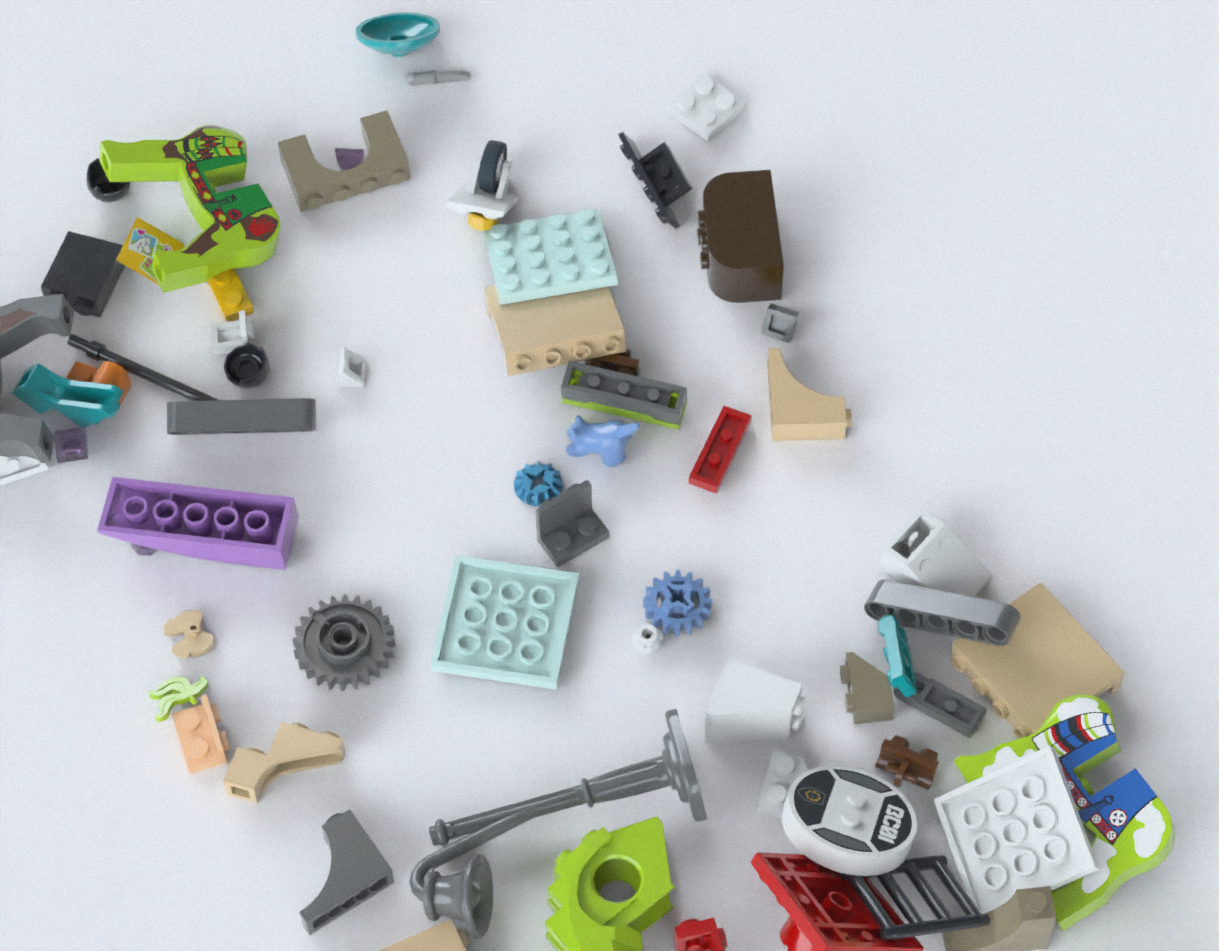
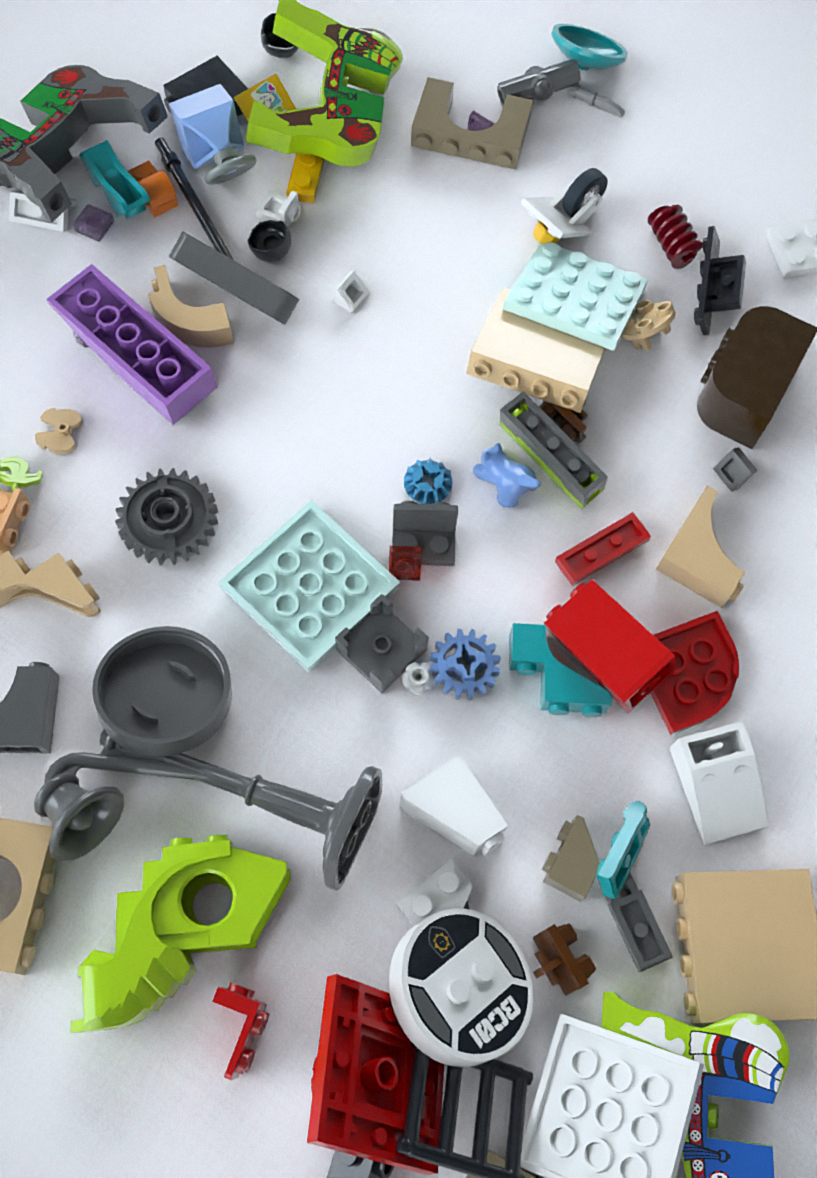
camera: 30 degrees right, 10 degrees up
beam [864,579,1021,646] -> none
none -> dark grey piece [92,626,232,757]
none -> tan arch [148,265,234,348]
none -> light blue piece [169,84,257,185]
none -> dark grey panel [335,594,429,693]
none -> clear red plate [389,546,422,581]
none -> dark grey piece [497,59,581,107]
none -> teal arch [509,623,612,717]
none -> red slope [544,579,676,714]
none -> tan plate [621,299,676,351]
none -> dark red piece [647,204,703,269]
none -> red plate [650,610,739,735]

